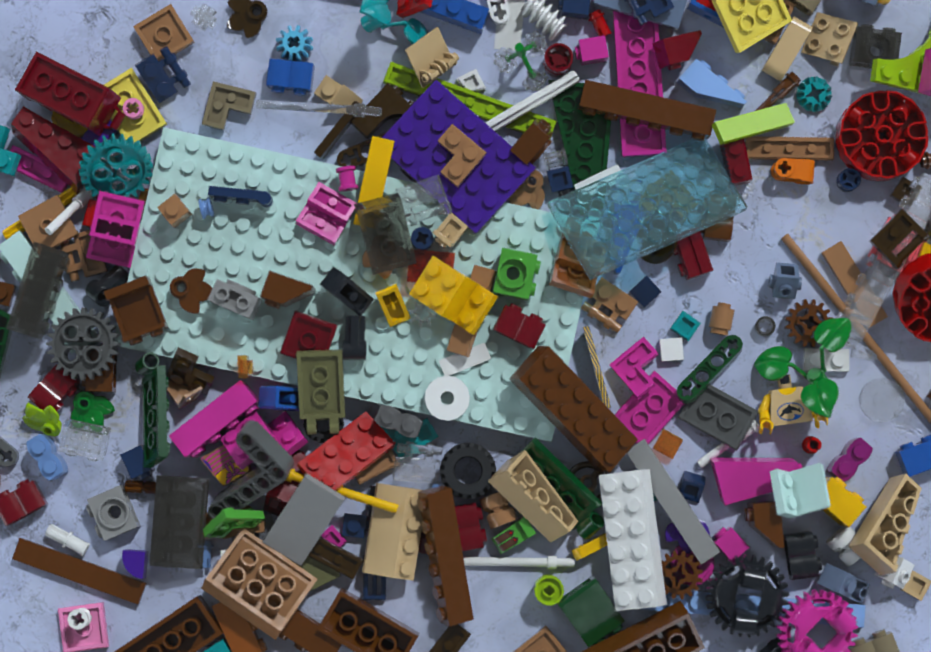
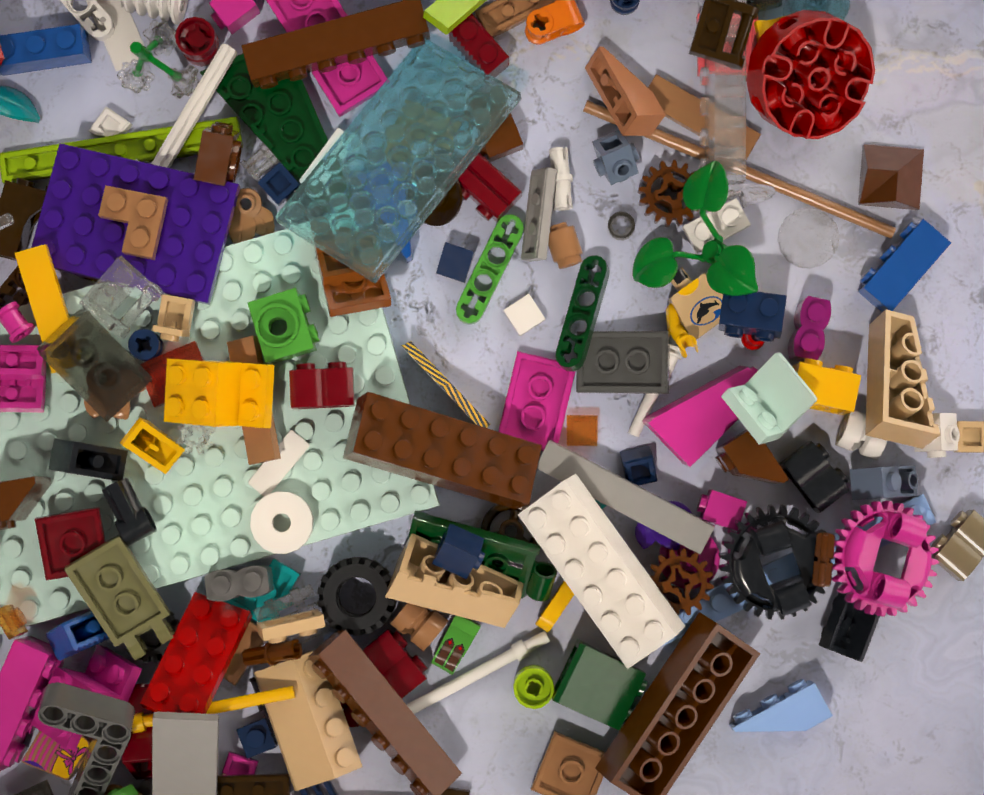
camera: 25 degrees left, 0 degrees up
tan hinge [405,27,459,88] -> none
medium nougat plate [581,277,638,333] -> none
dark pink plate [609,336,659,399] -> none
teal tile [670,311,701,342] -> none
none -> reddish brown axle [242,639,303,666]
none -> tan plate [257,609,326,644]
none -> dark blue brick [432,523,485,579]
none -> bright green beam [456,214,524,325]
none -> light grey tile [521,167,557,262]
none -> white pin [549,147,573,211]
none -> nougat slope [585,47,666,136]
none -> dark blue bracket [718,292,787,342]
none -> reddish brown piece [812,532,835,587]

